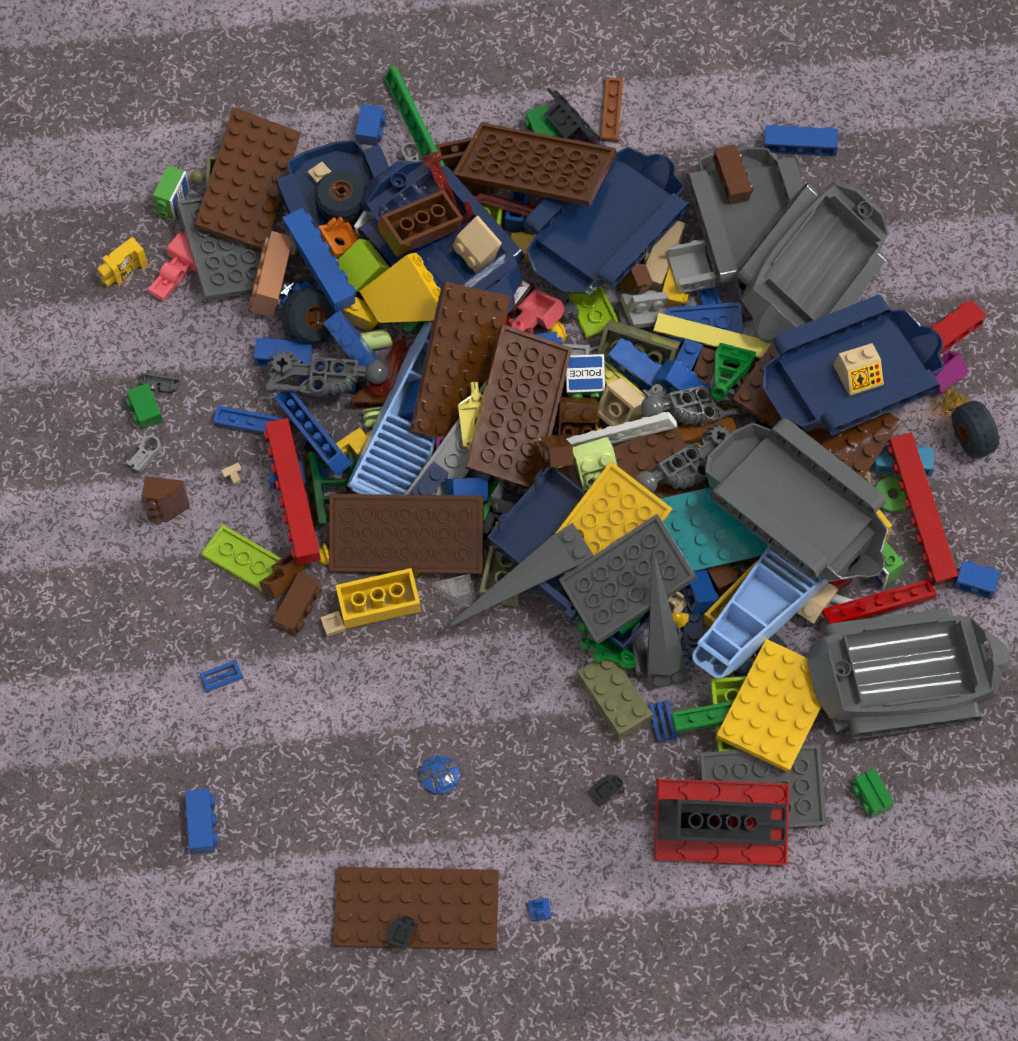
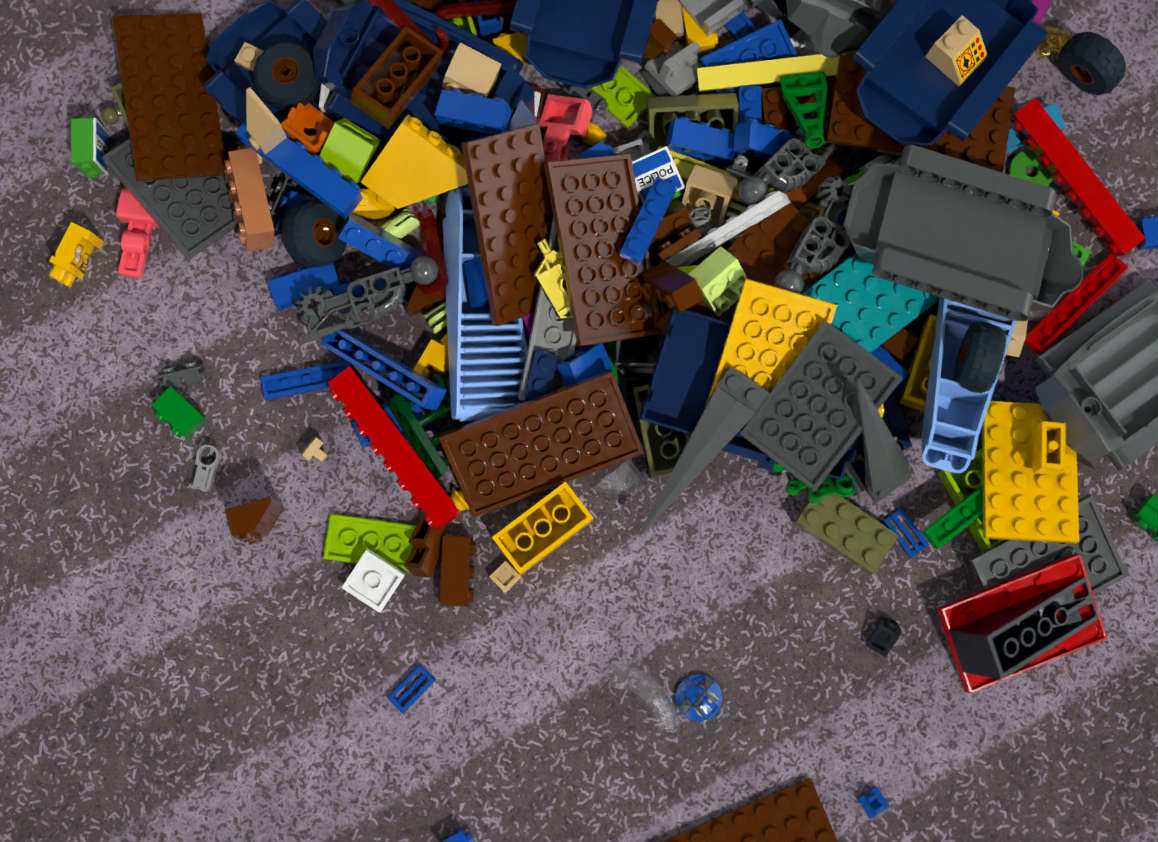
camera: 25 degrees left, 15 degrees up
none -> tan slope [246,87,287,154]
none -> white plate [342,549,406,613]
none -> blue brick [434,89,512,134]
none -> clear brick [609,663,681,733]
none -> blue plate [620,177,677,265]
none -> reddish brown plate [656,227,701,261]
none -> light grey wheel [689,207,713,236]
none -> black wheel [954,321,1006,393]
none -> yellow brick [1033,421,1066,475]

